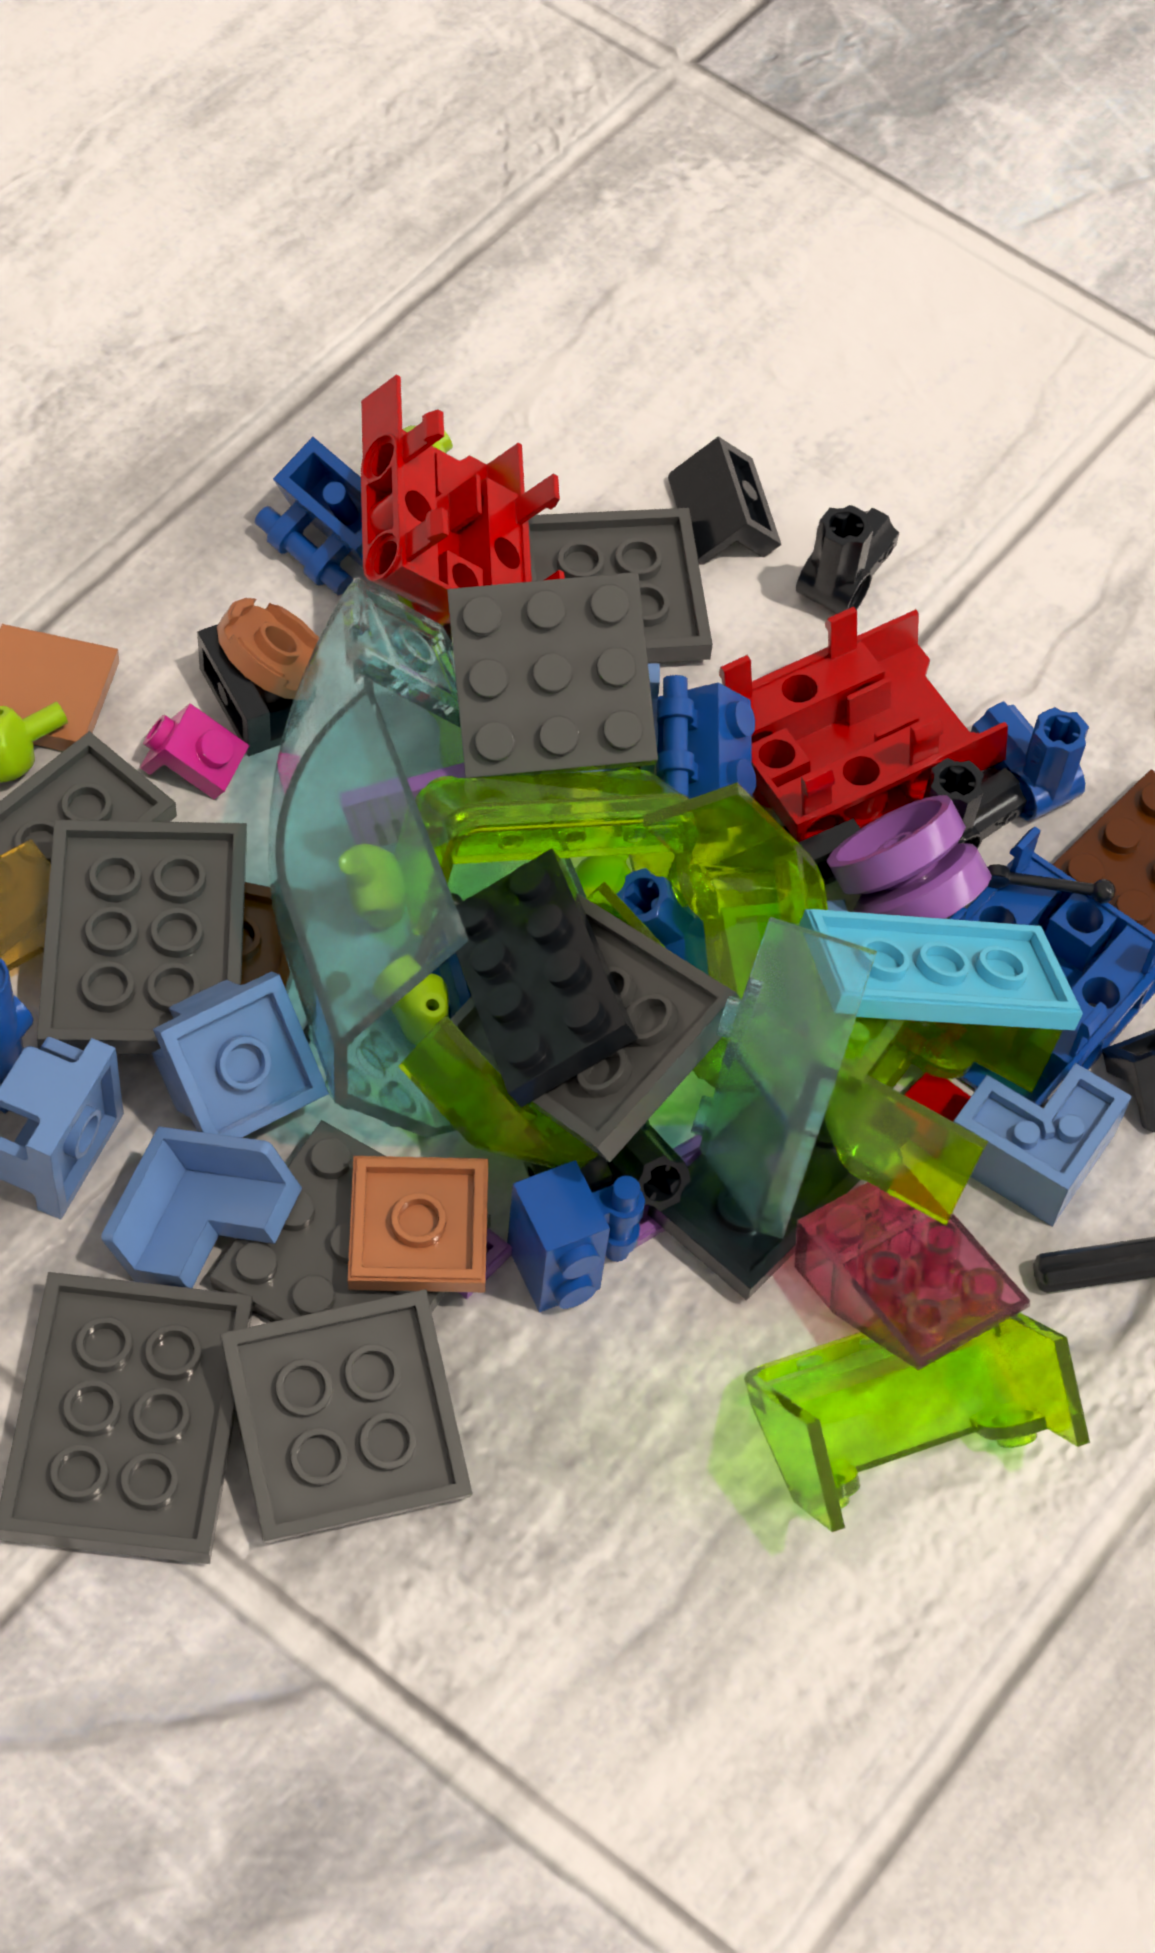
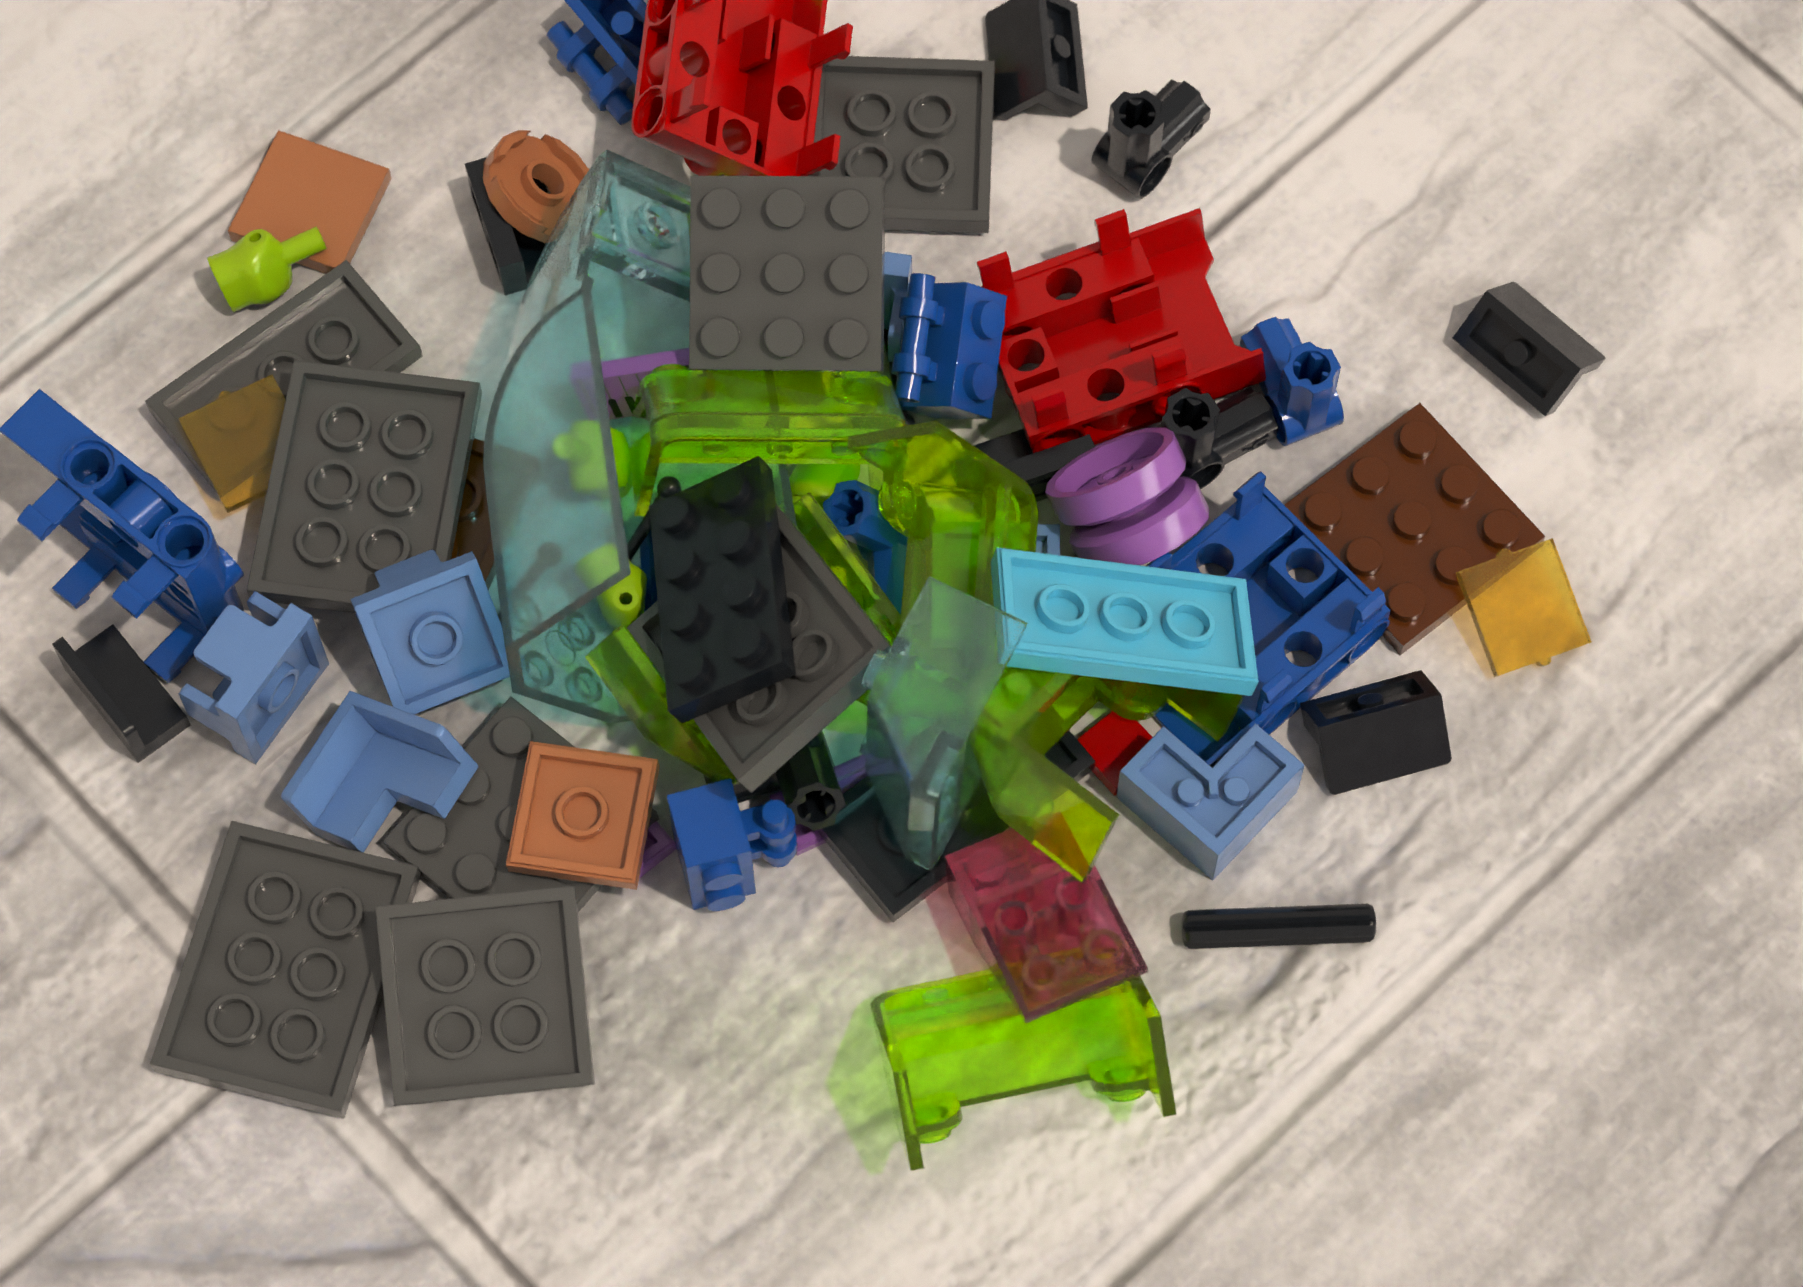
camera: 15 degrees right, 10 degrees up
dark pink bracket [140,703,250,799] -> none
black hinge [987,864,1116,904] -> none

